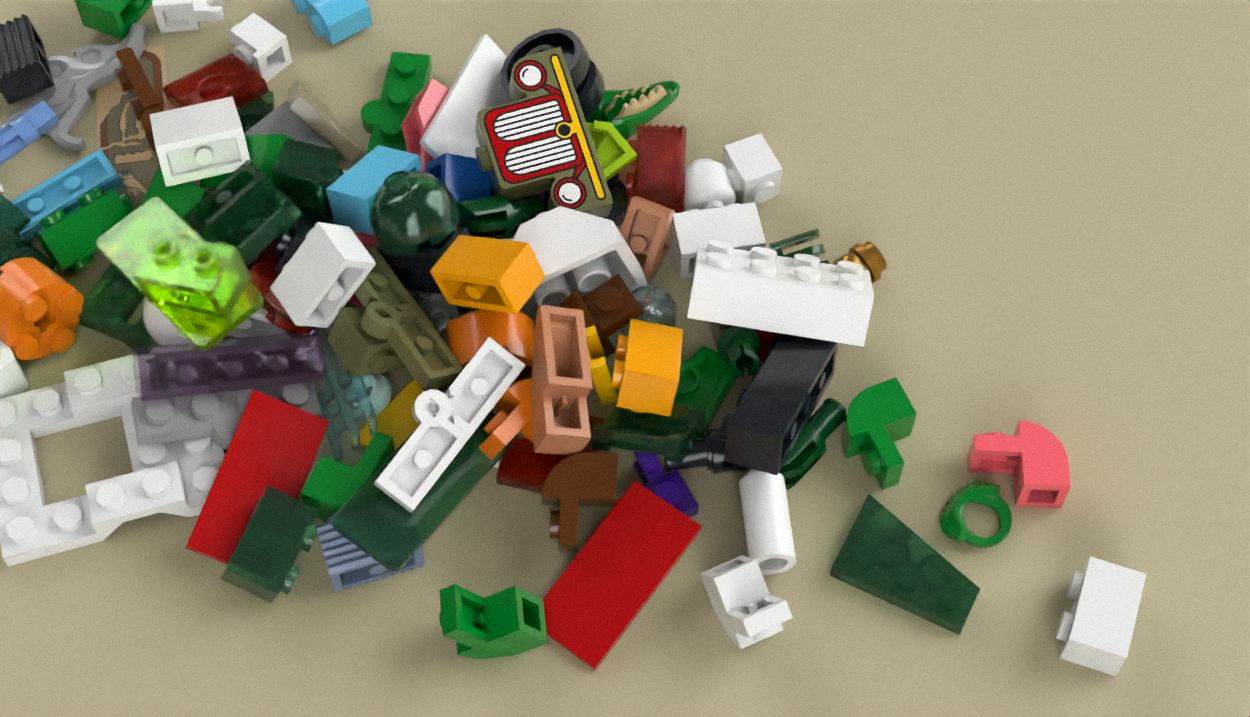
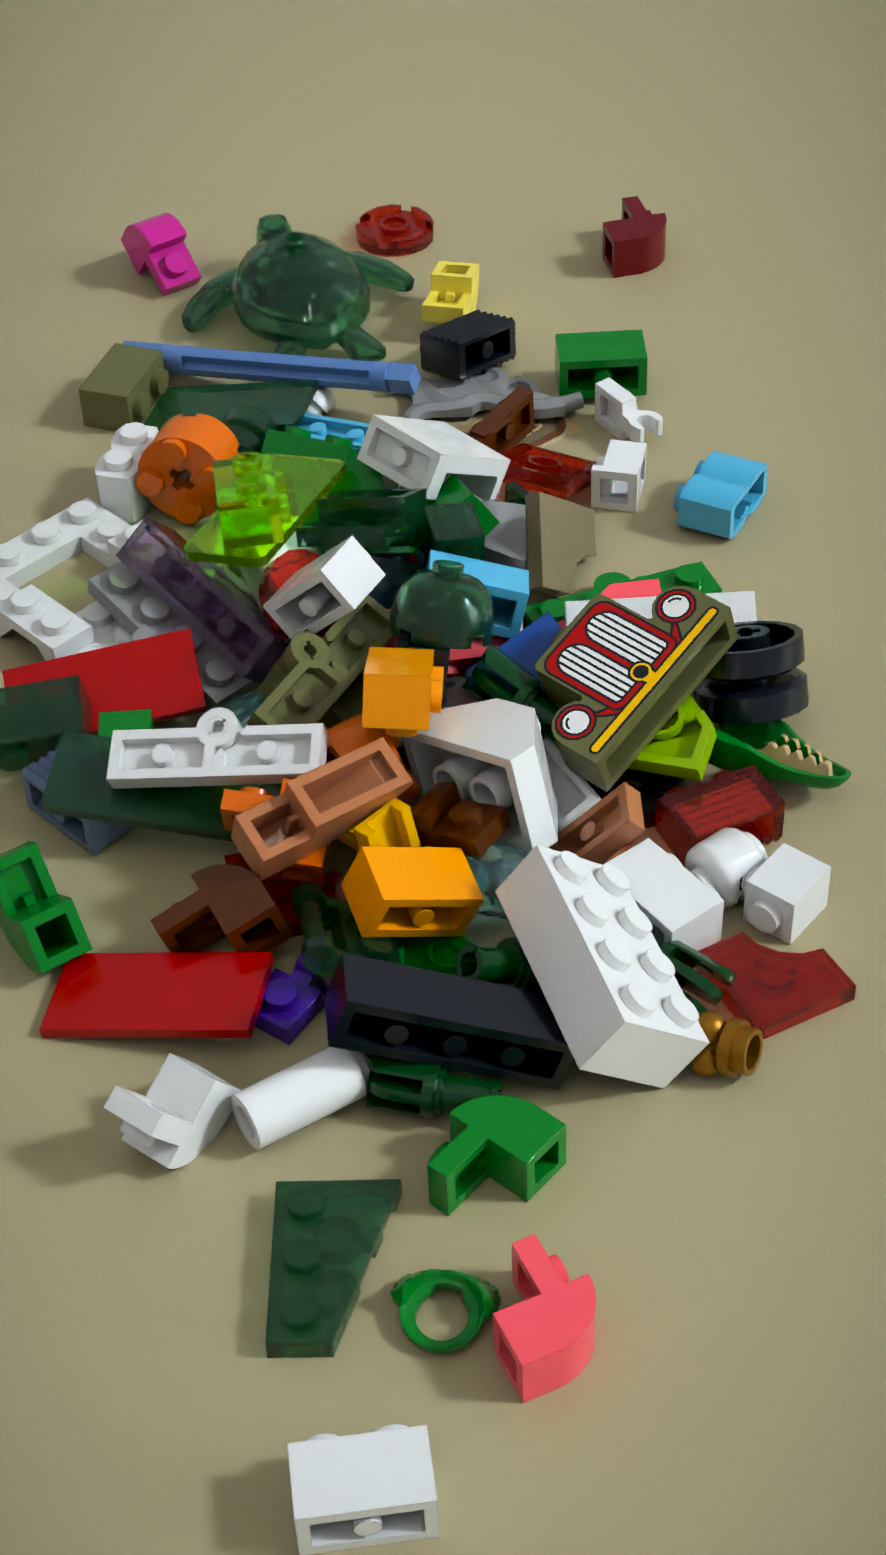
camera: 65 degrees right, 15 degrees down
none -> clear red tile [697,932,856,1039]

